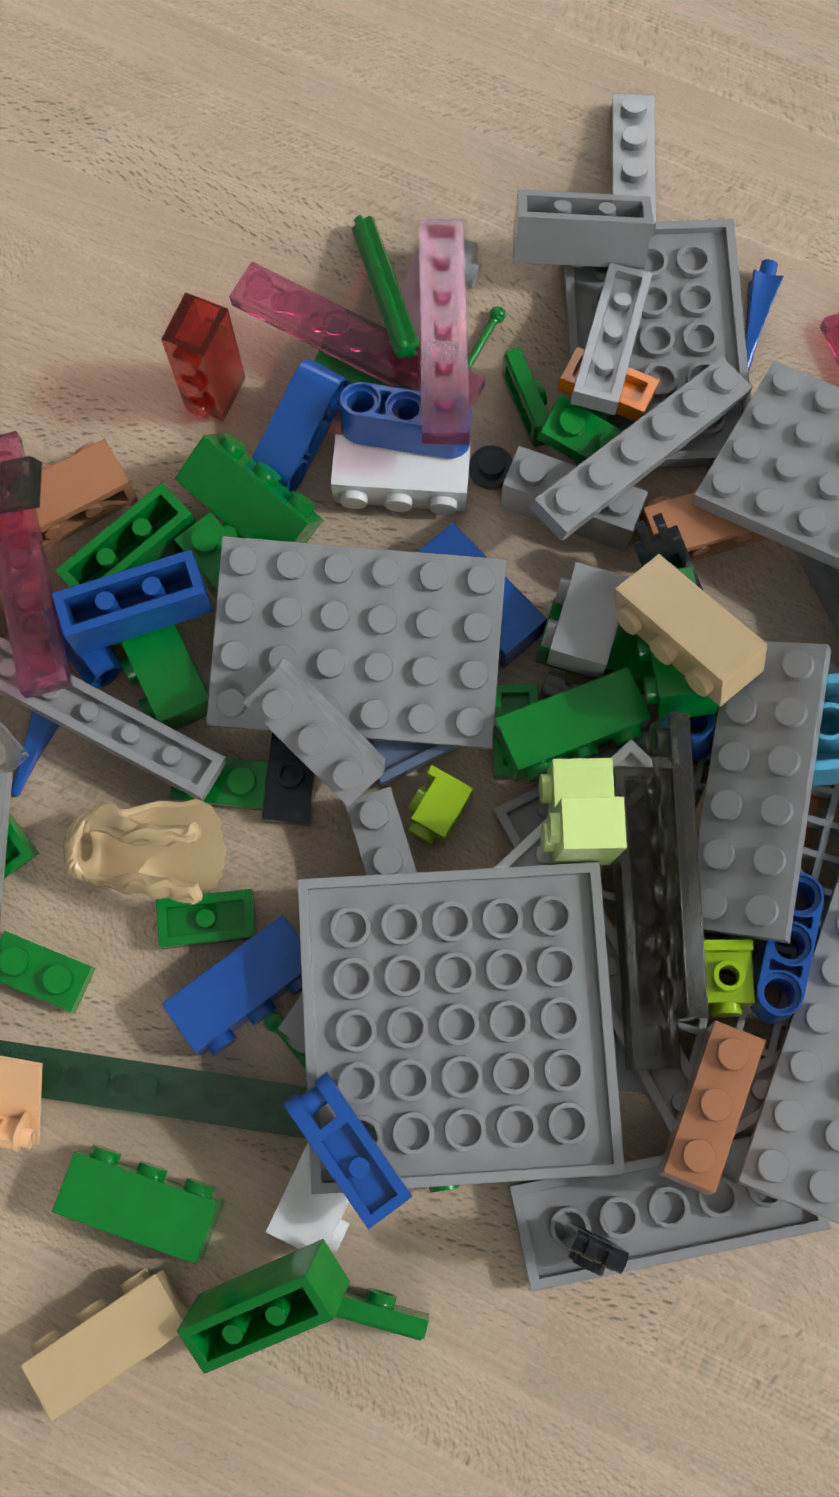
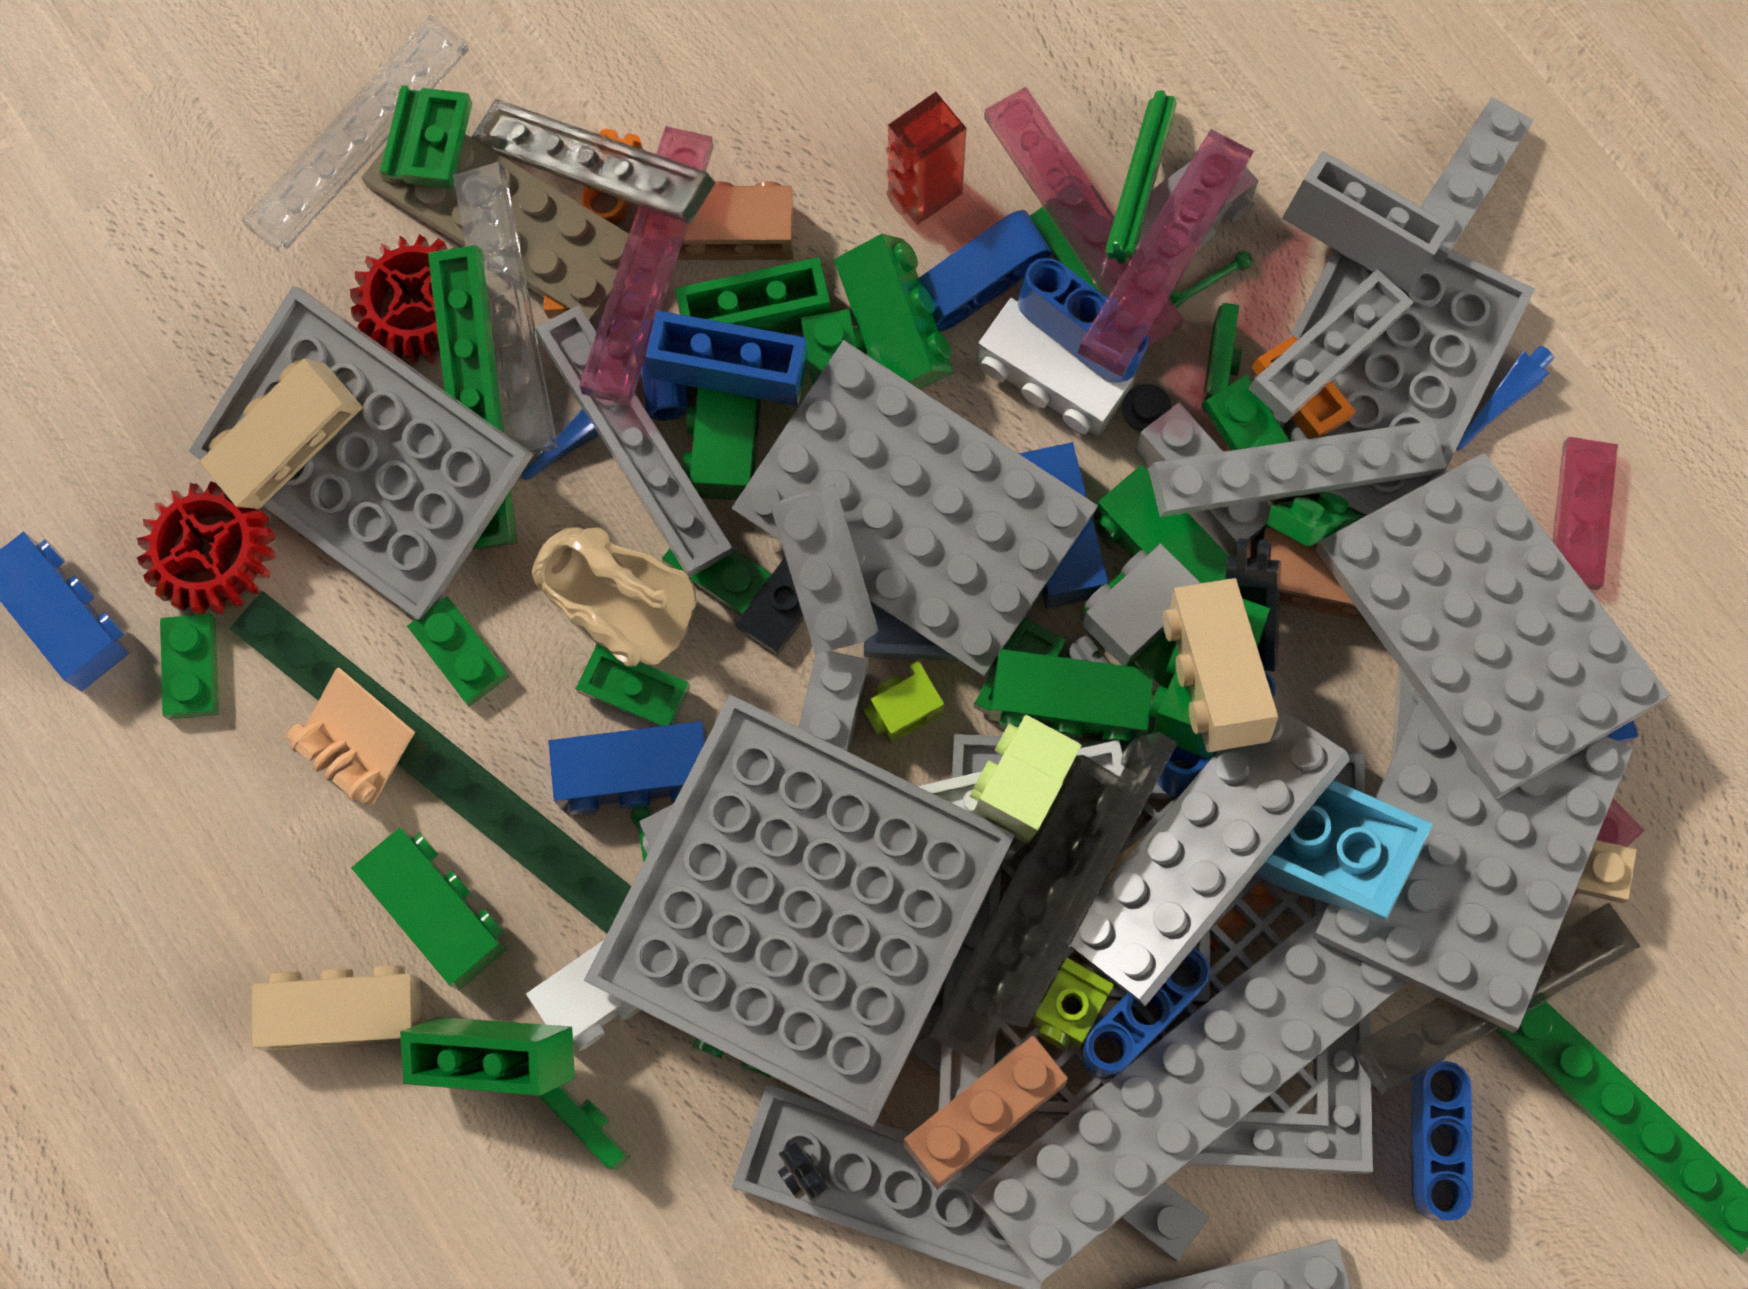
camera: 30 degrees right, 0 degrees up
blue plate [283,1071,412,1230] -> none
none -> green brick [1093,464,1229,583]
none -> green plate [1265,492,1364,546]

